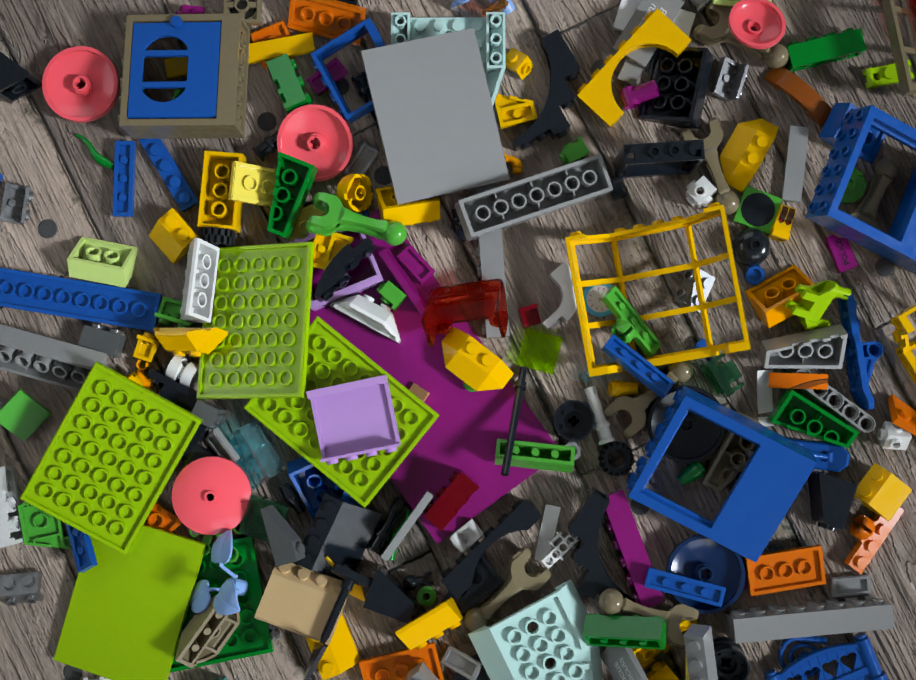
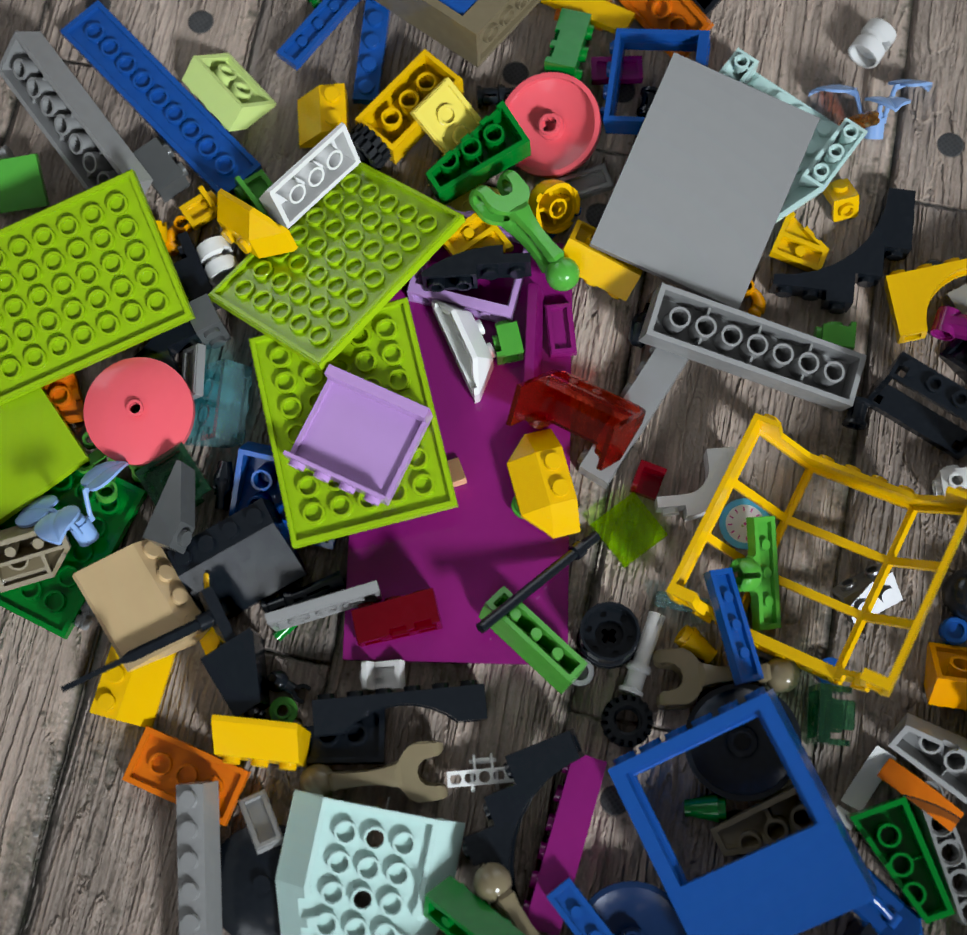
camera: 40 degrees right, 10 degrees down
white sticker [534,504,561,563] -> none

